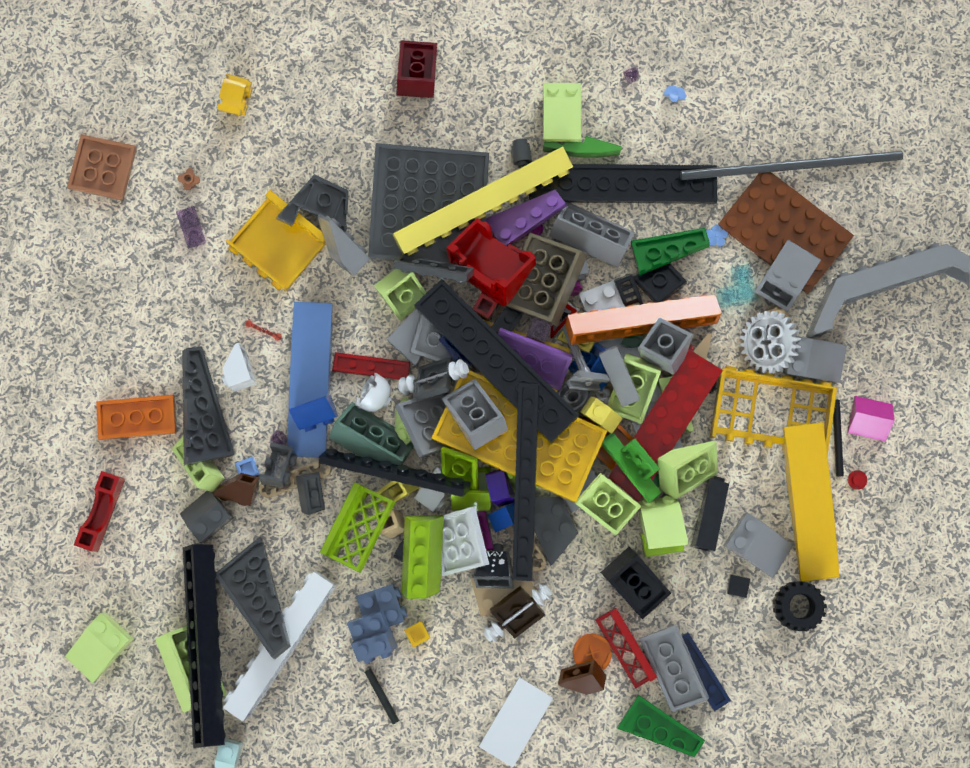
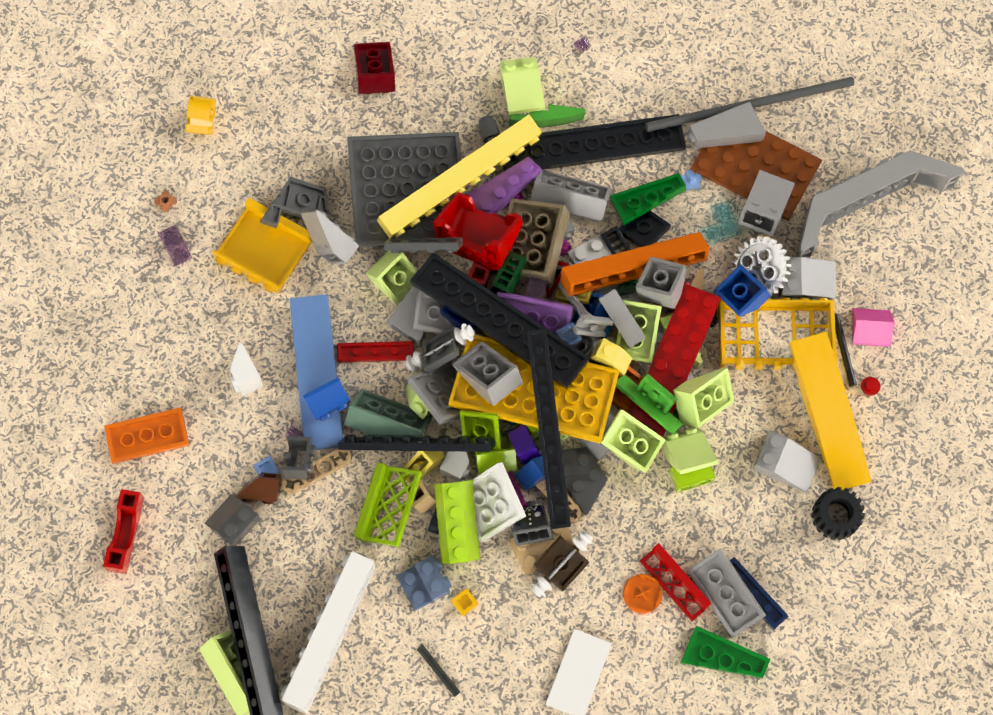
camera: 15 degrees left, 10 degrees down
yellowish green slope [65,613,134,683] -> none
nougat plate [67,134,137,201] -> none
yellowish green slope [172,436,225,492] -> none
dark grey wing [182,346,235,465] -> none
dark grey wing [216,537,291,660] -> none
clear red hinge [245,320,282,341] -> none
dark grey slope [296,472,325,515] -> none
sand blue plate [347,610,398,664] -> none
white cylinder [355,373,391,412] -> none
reddish brown slope [558,660,607,695] -> none
black slope [600,547,671,620] -> none
light blue plant [663,86,686,102] -> none
black slope [690,476,729,552] -> none
black tile [727,575,750,598] -> none
none -> dark green slope [492,250,528,293]
none -> light blue tile [556,322,582,345]
none -> light grey slope [687,102,766,149]
none -> blue slope [714,264,771,317]

